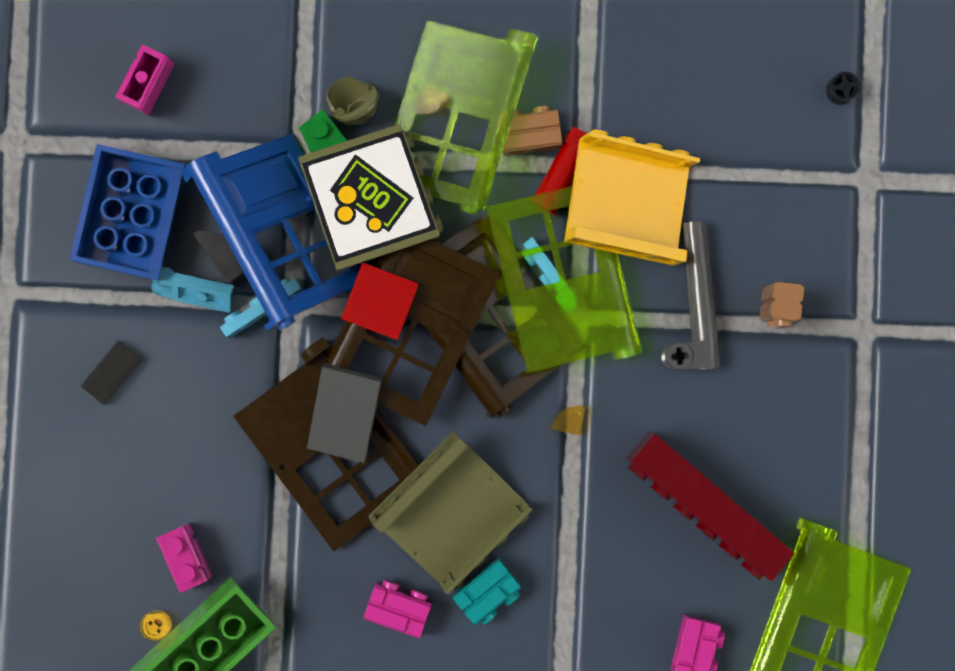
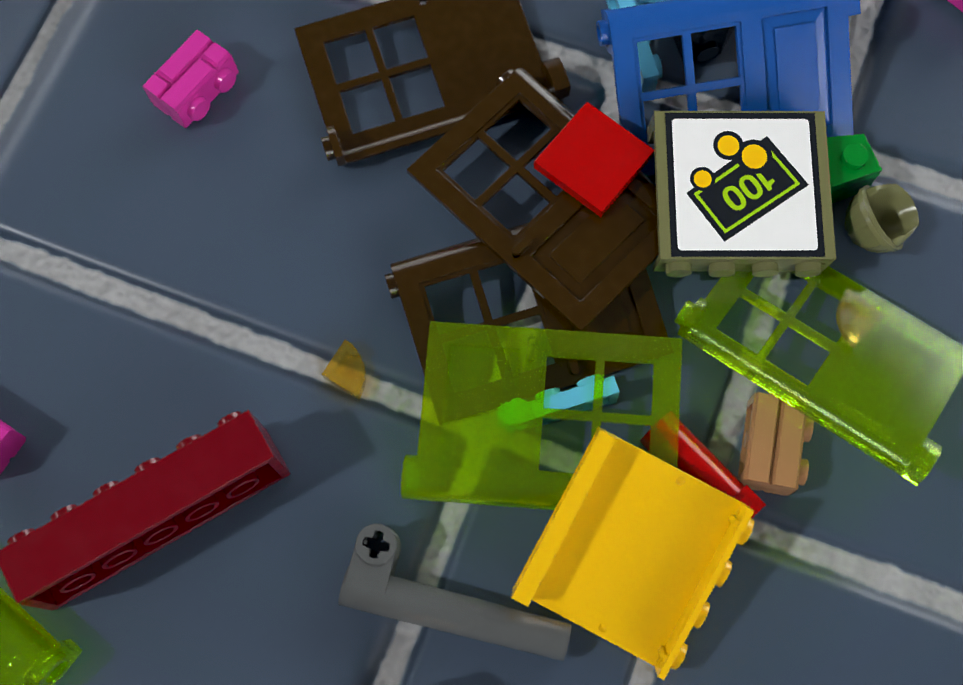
camera: 110 degrees right, 15 degrees down
dark grey tile [307,364,383,463] -> none
olive panel [368,431,532,595] -> none
teal brick [452,557,522,626] -> none

